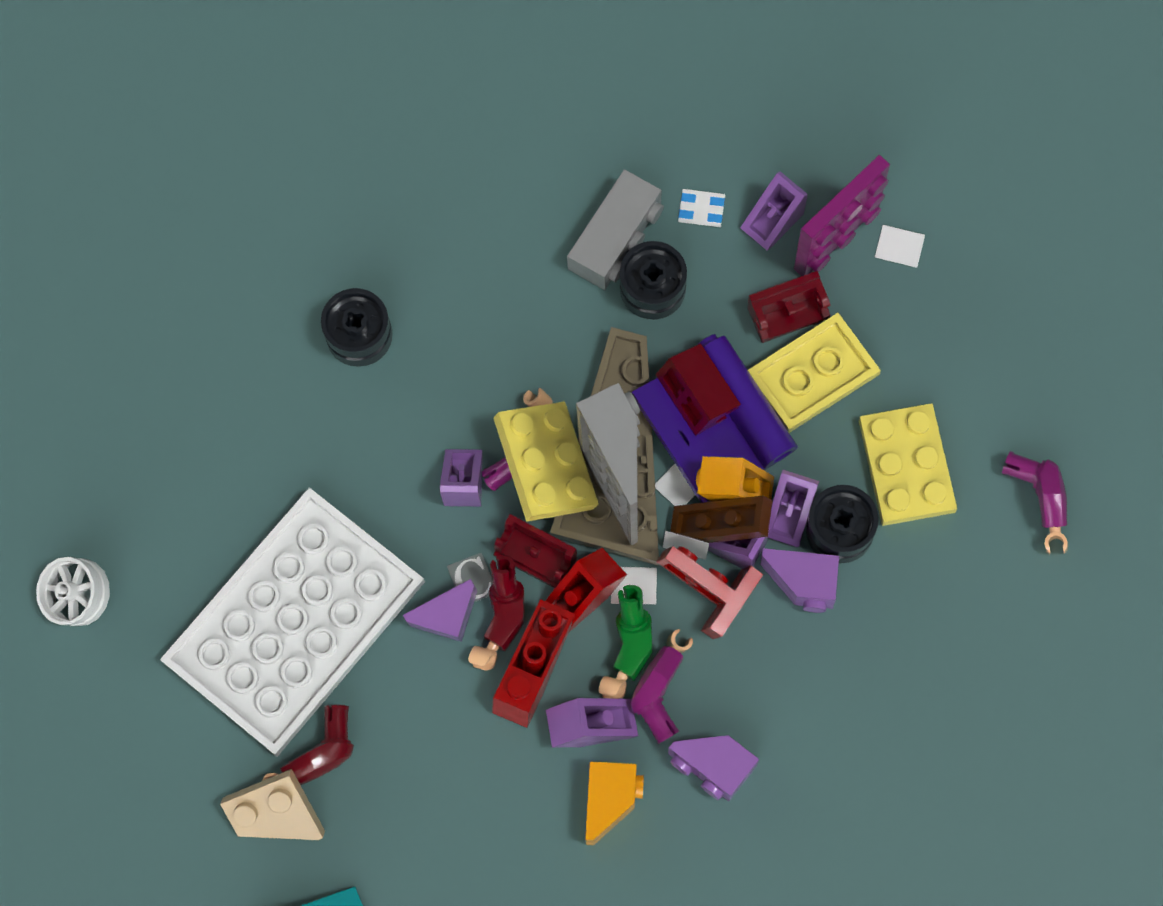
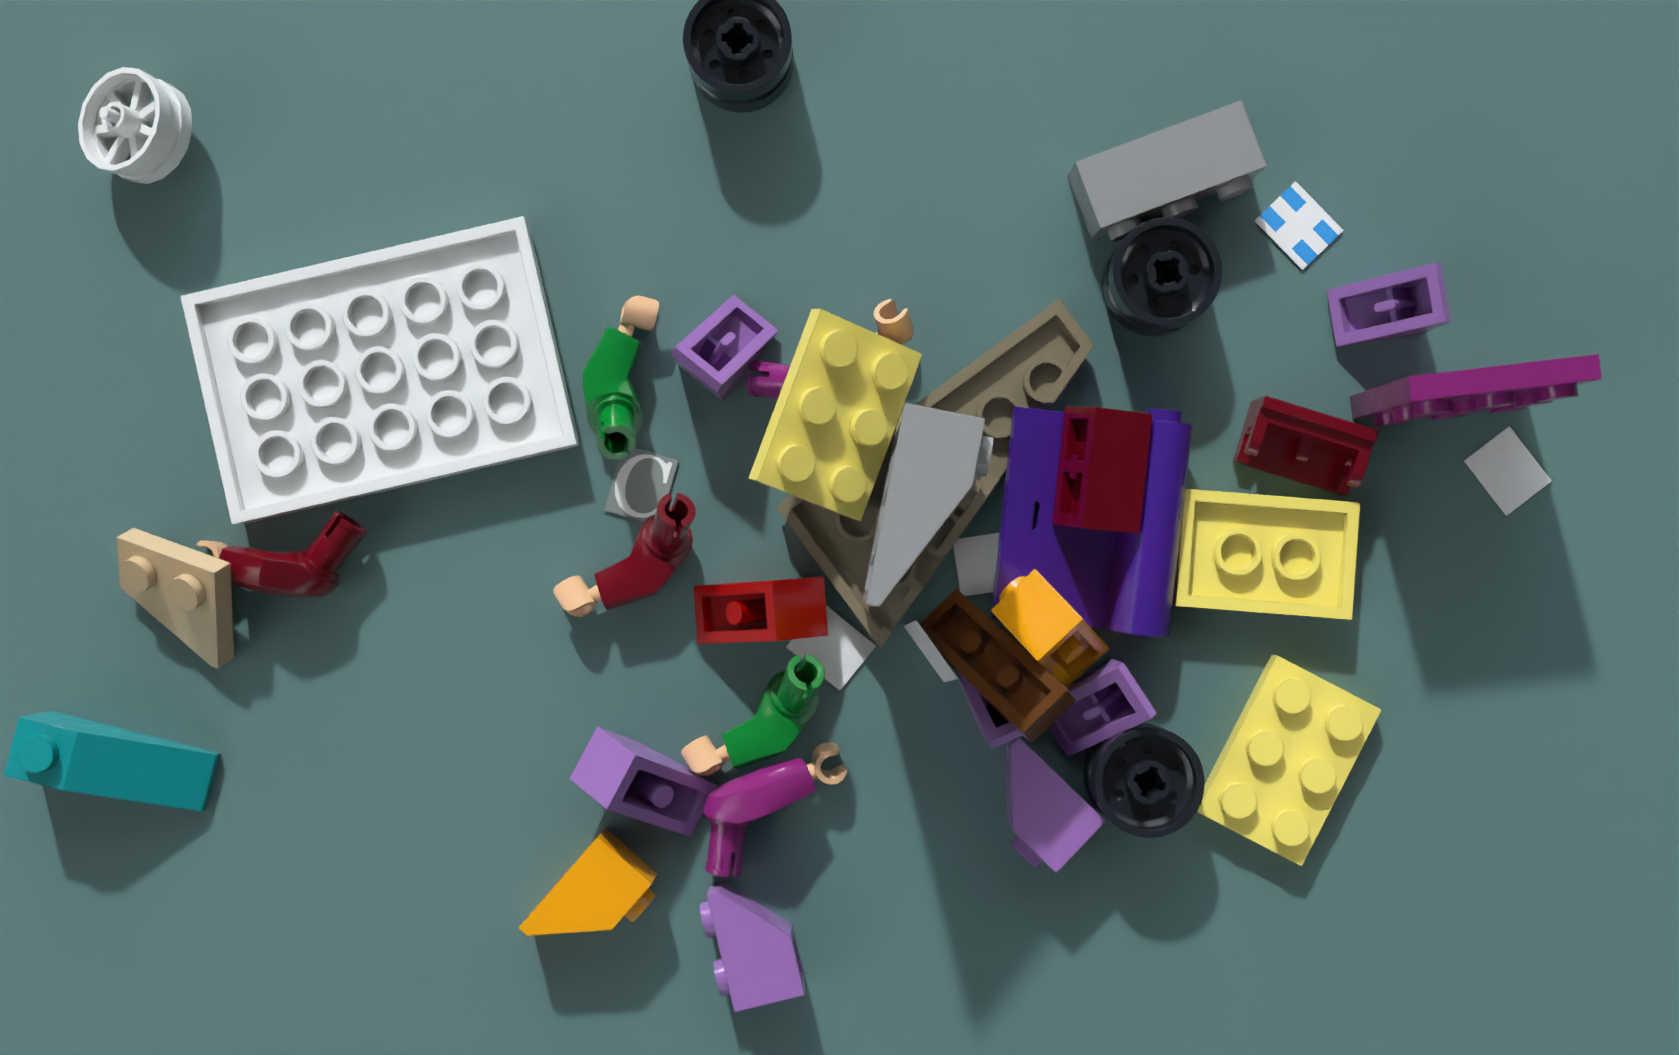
camera: 30 degrees right, 15 degrees up
medium lavender slope [403,579,477,642] -> none
red slope [492,599,575,728] -> none
dark red hinge [493,514,577,588] -> none
bracket [656,546,764,639] -> none
magenta arm [1002,451,1068,555] -> none
none -> green arm [583,295,659,460]

